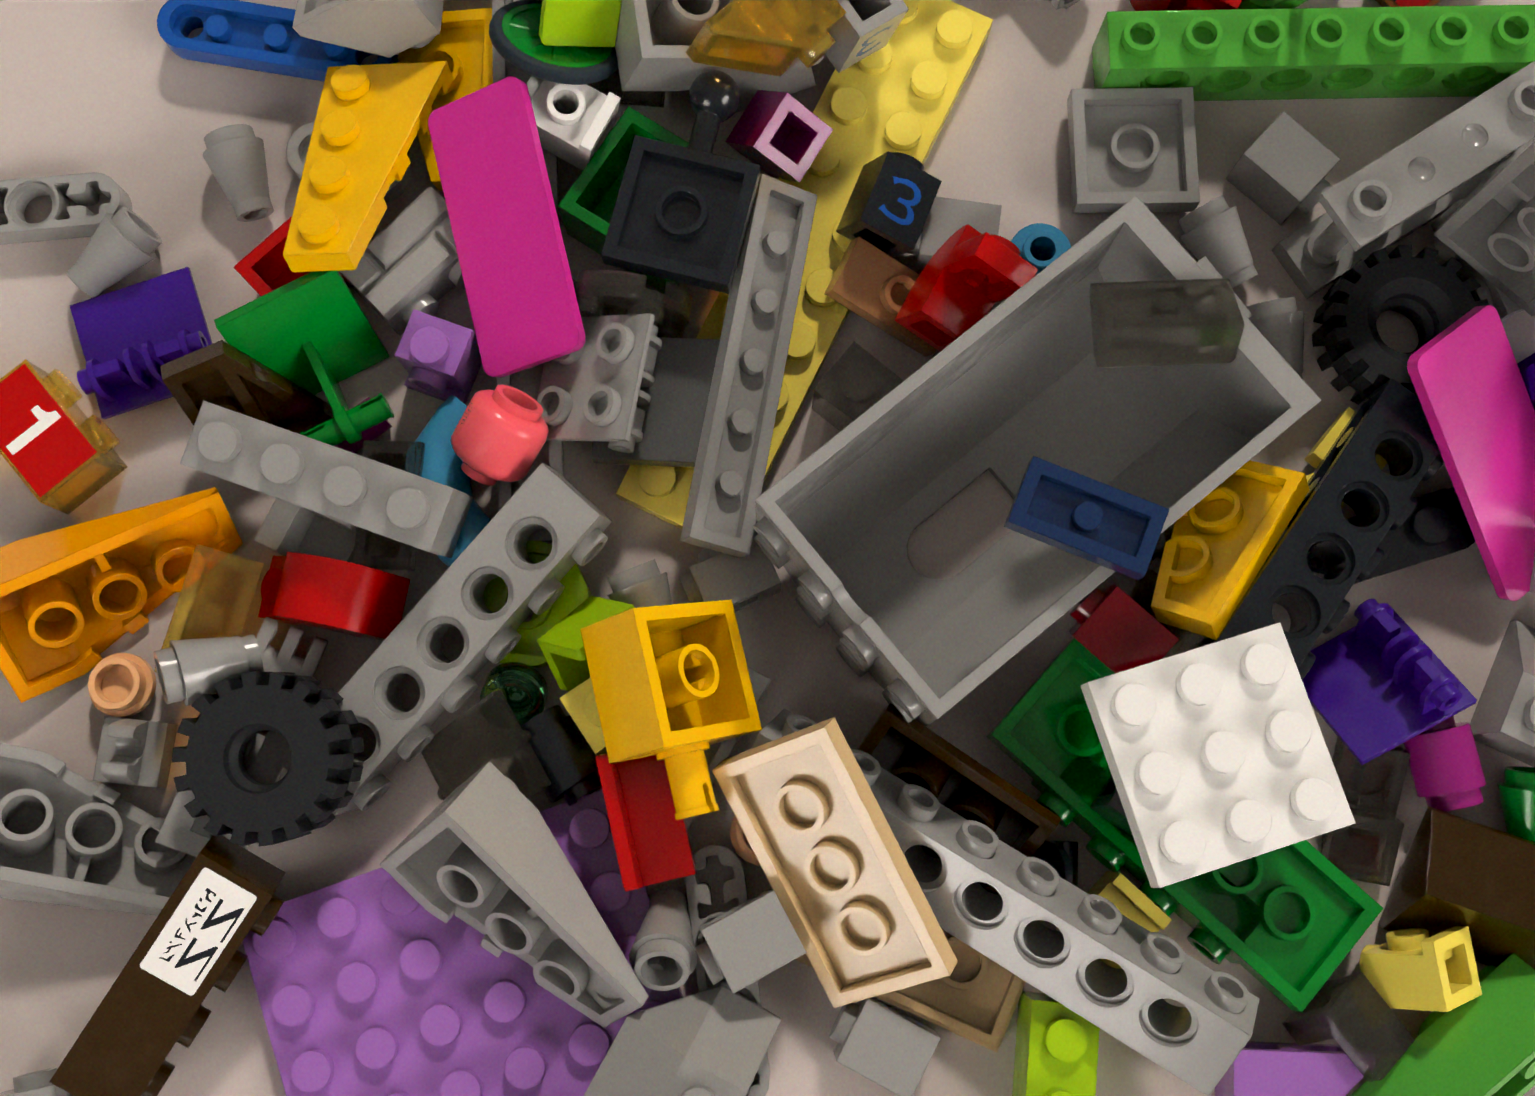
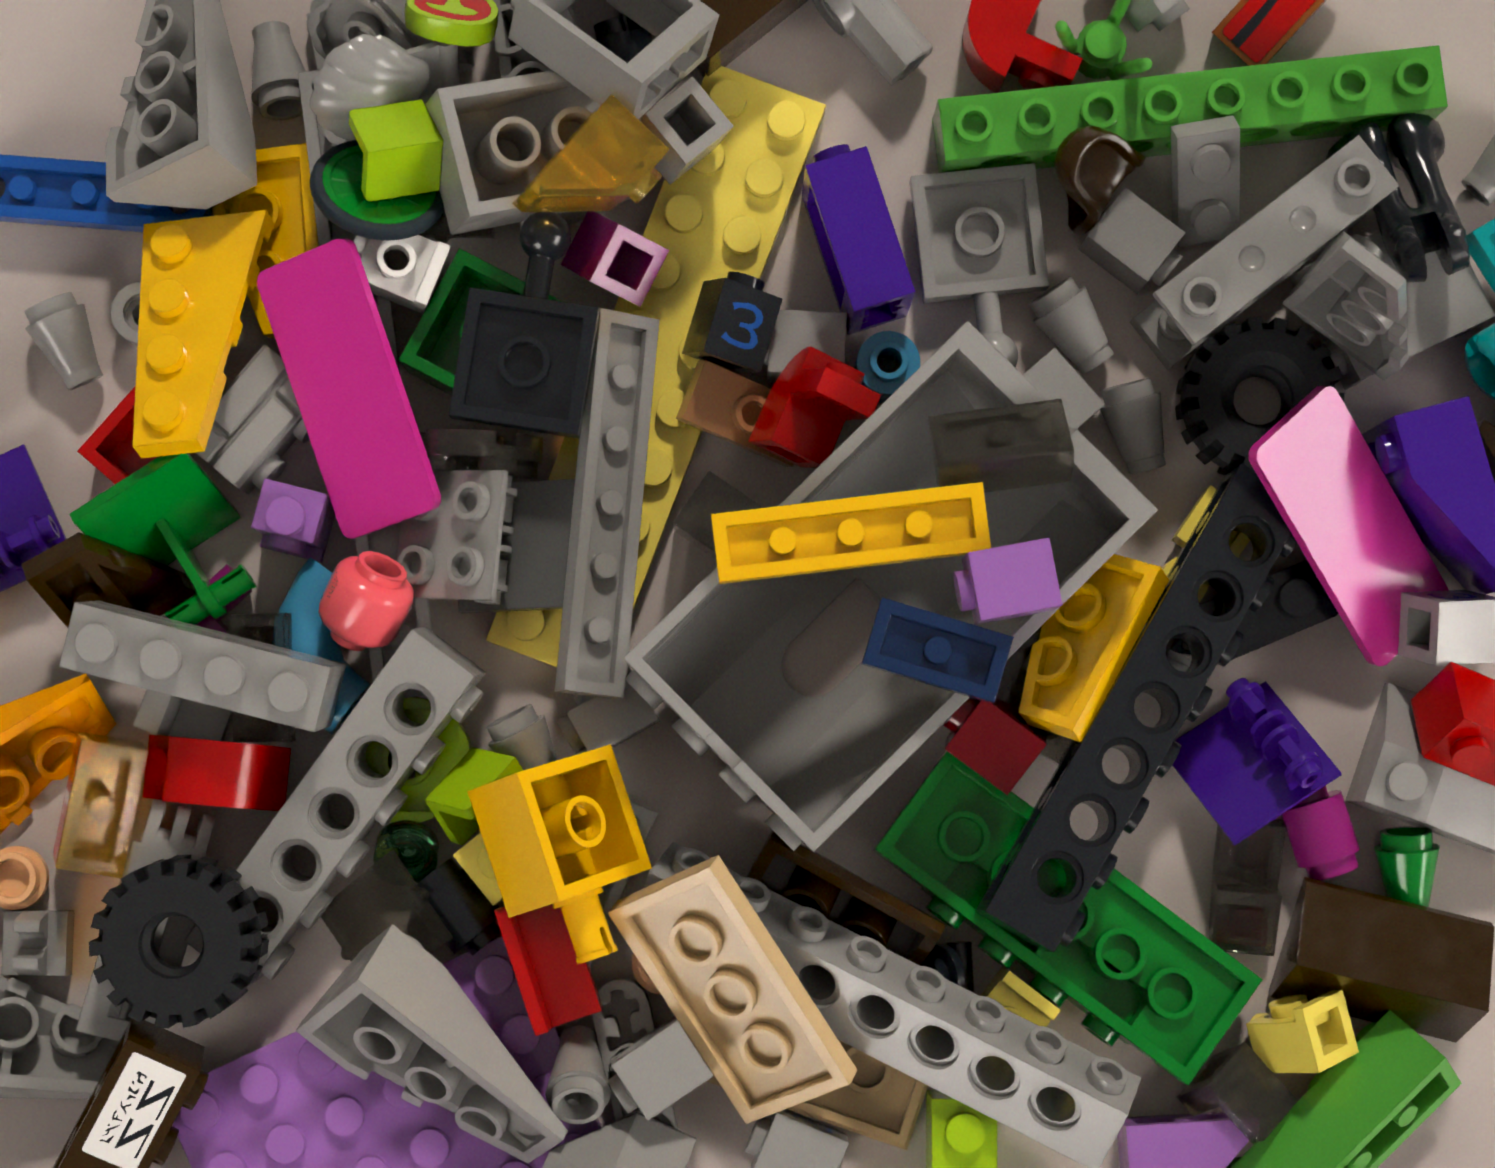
camera: 10 degrees left, 5 degrees up
light grey cone [154,634,264,706] -> none
white plate [1080,622,1355,888] -> none
none -> yellow plate [711,482,991,584]
none -> dark purple window [802,144,916,335]
none -> medium lavender brick [953,538,1063,625]
none -> dark brown piece [1055,126,1146,236]
none -> light grey plate [1171,115,1240,247]

